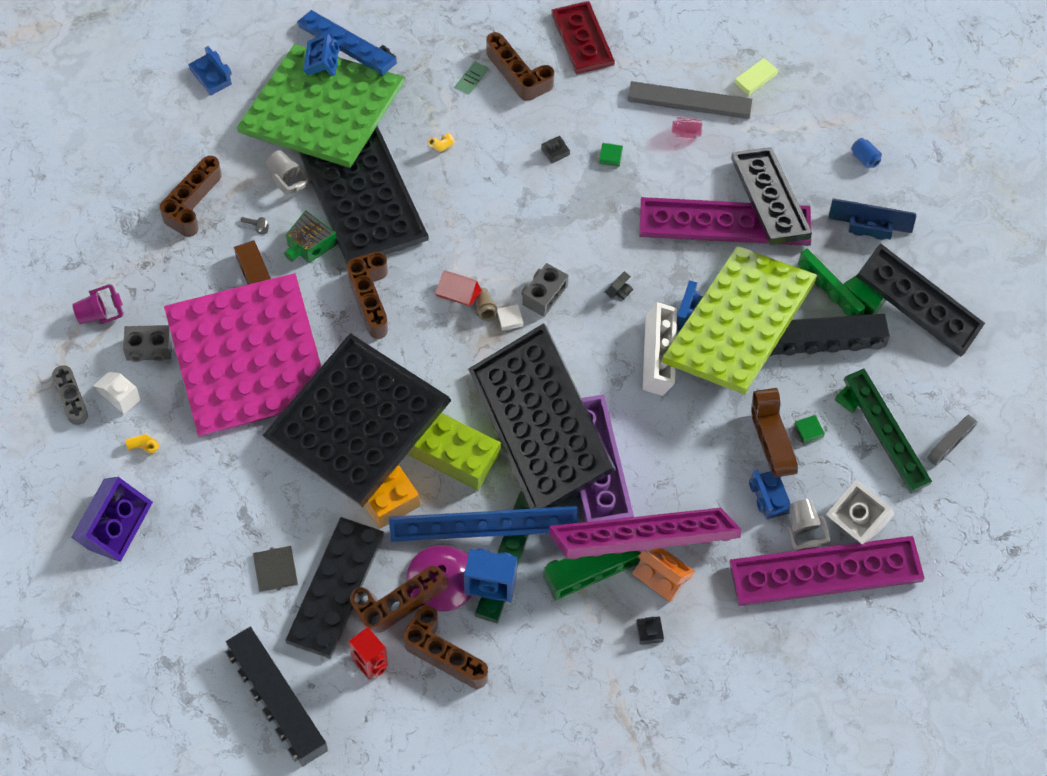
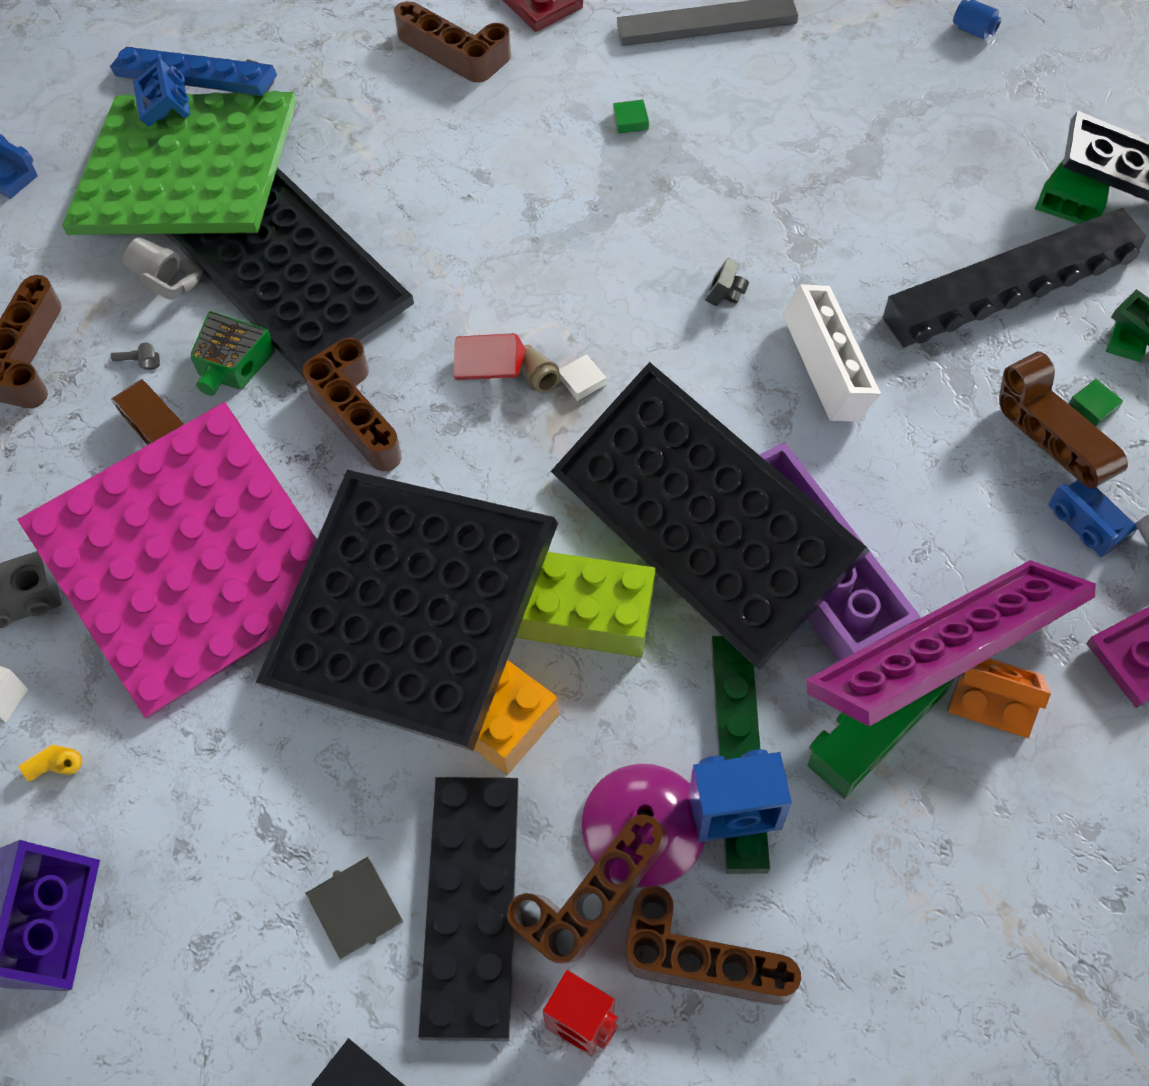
camera: 15 degrees left, 0 degrees up
blue plate [389,506,578,542] -> none
yellow arm [427,133,454,152] -> none
clear green sticker [455,61,489,94] -> none
dark grey brick [521,263,569,317] -> none
pearl dark grey tile [541,135,570,163] -> none
black tile [636,616,664,645] -> none
magenta plate [639,197,812,246] -> none
lime plate [662,246,817,395] -> none
clear pink brick [672,117,702,139] -> none
blue bracket [676,280,703,331] -> none
plate [731,147,812,245] -> none
green plate [798,248,866,316] -> none
dark blue bracket [828,198,917,240] -> none

